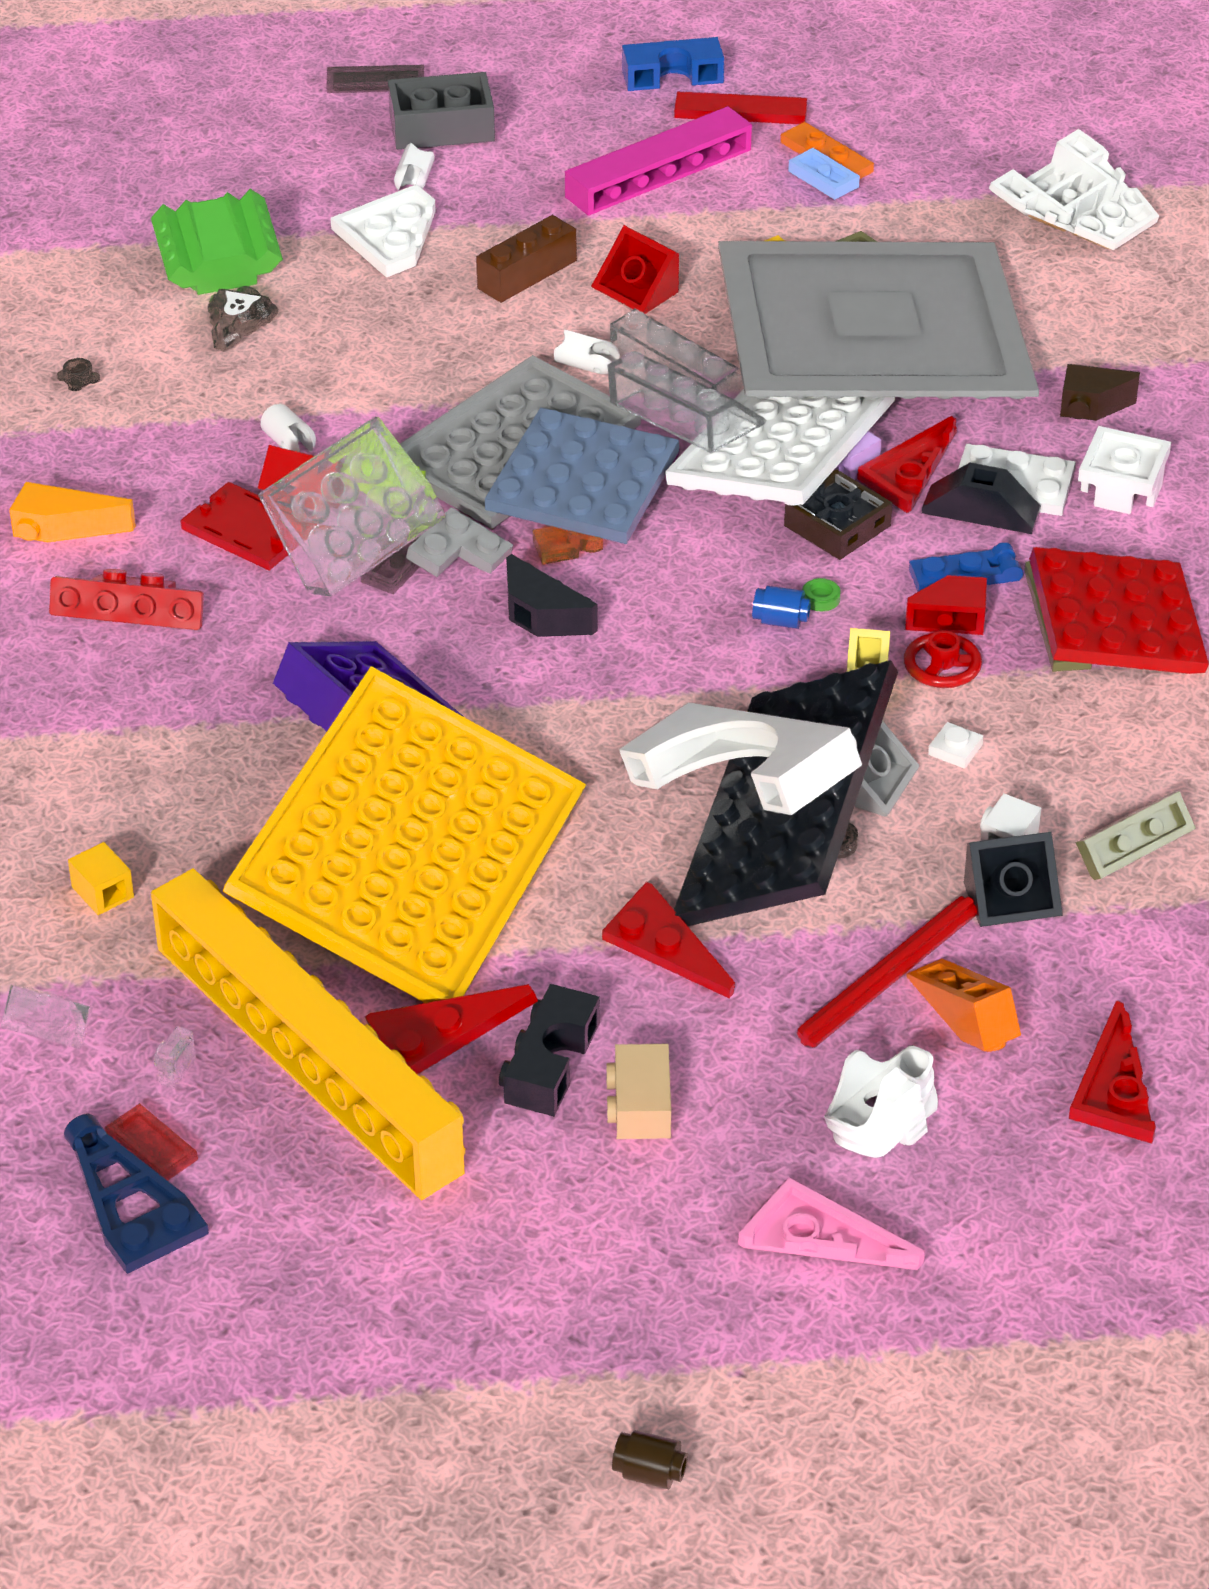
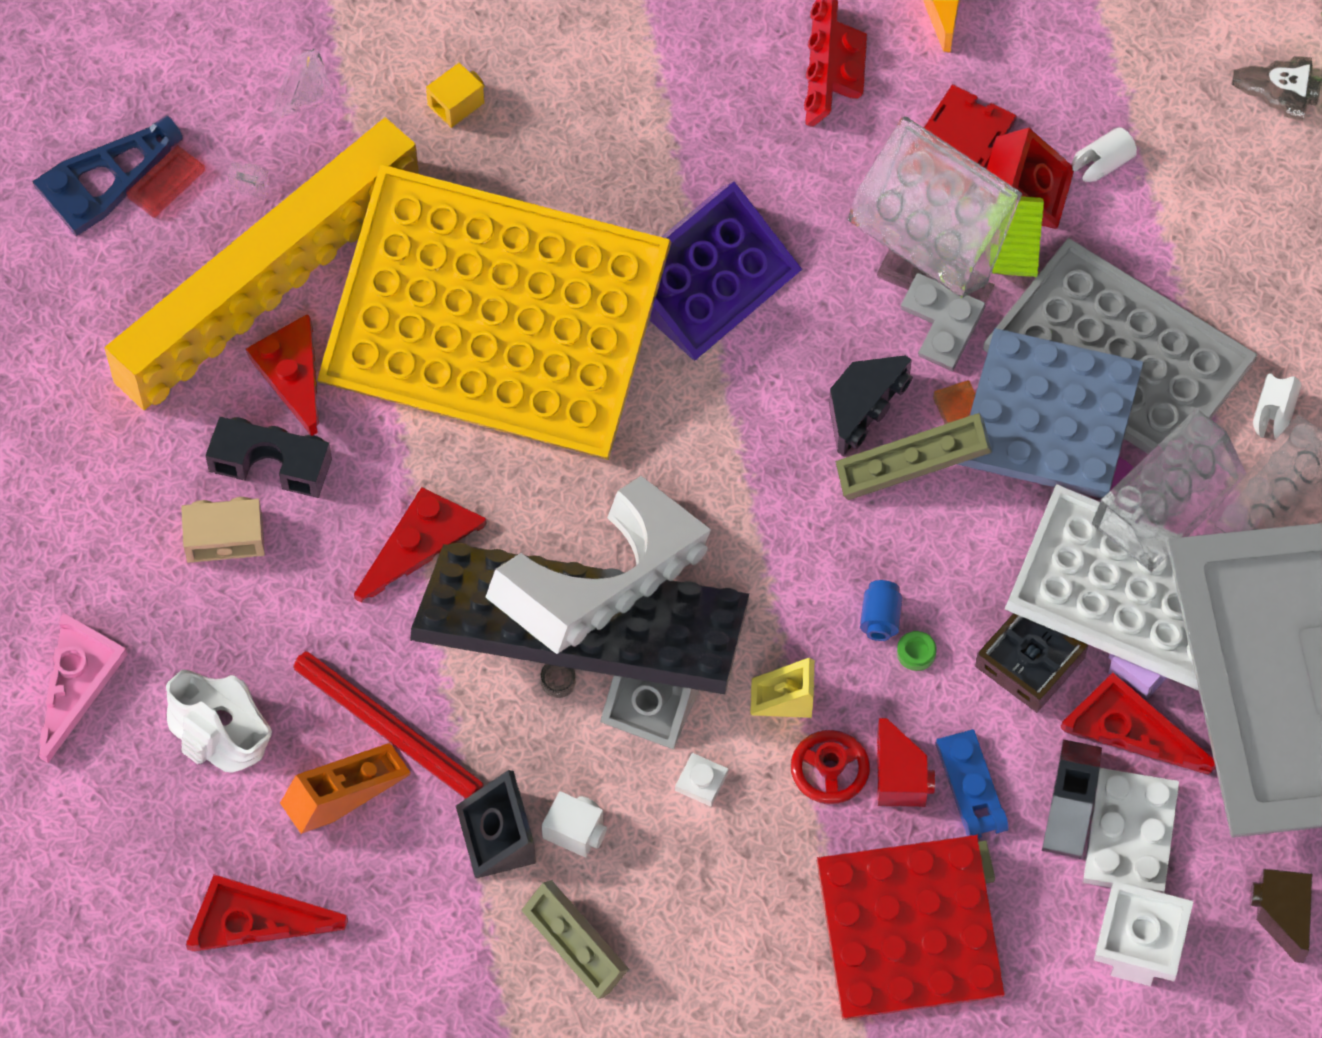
camera: 85 degrees right, 20 degrees up
none -> olive plate [835,413,992,500]

